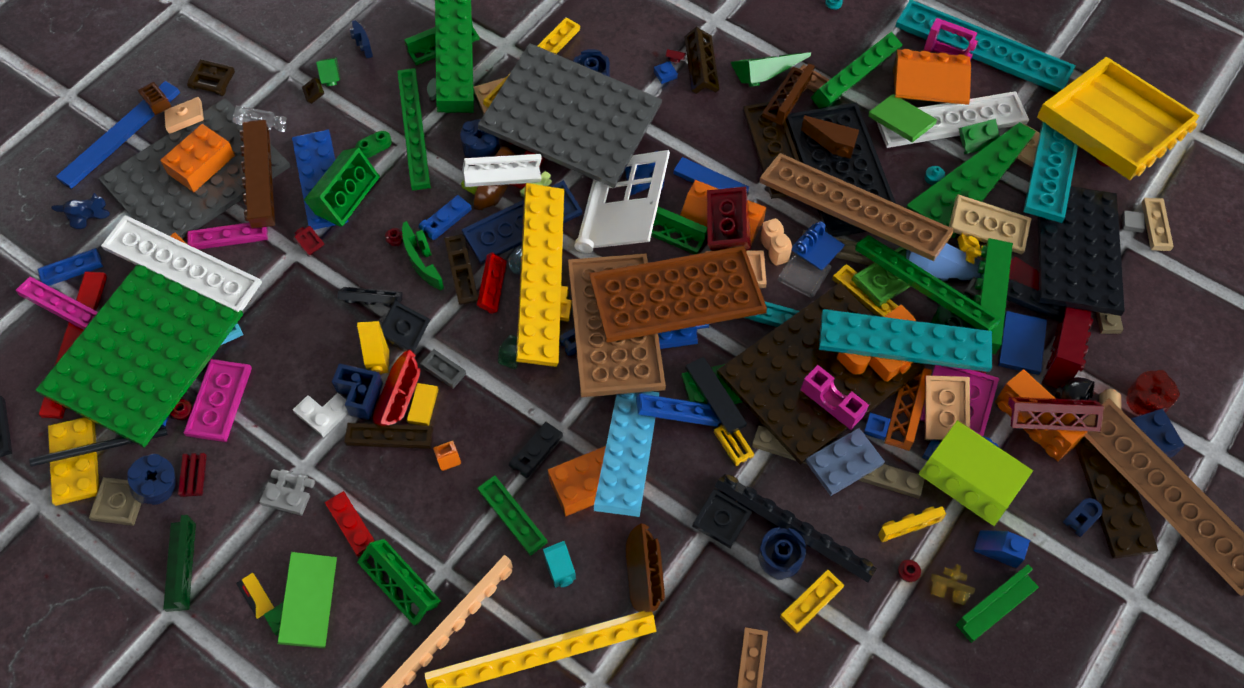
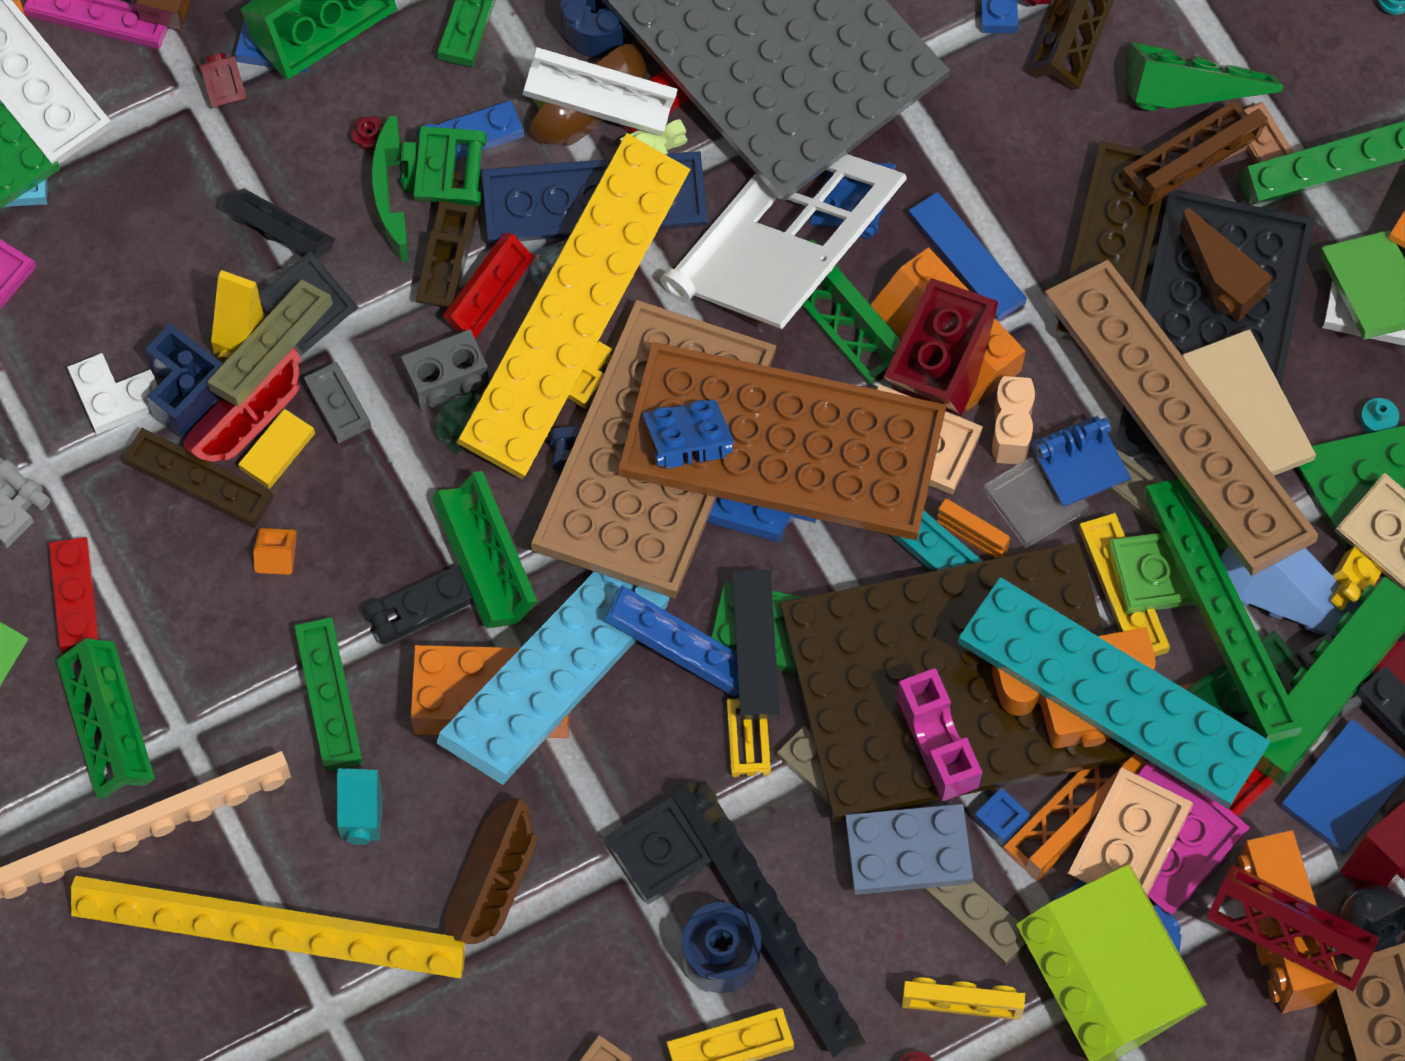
camera: 25 degrees right, 5 degrees up
none -> olive plate [207,279,333,407]
none -> dark grey brick [401,329,489,409]
none -> green plate [414,126,487,206]
none -> green fence [432,471,537,629]
none -> blue hinge [642,399,734,469]
none -> orange tile [937,499,1010,559]
none -> tan tile [1182,329,1316,476]

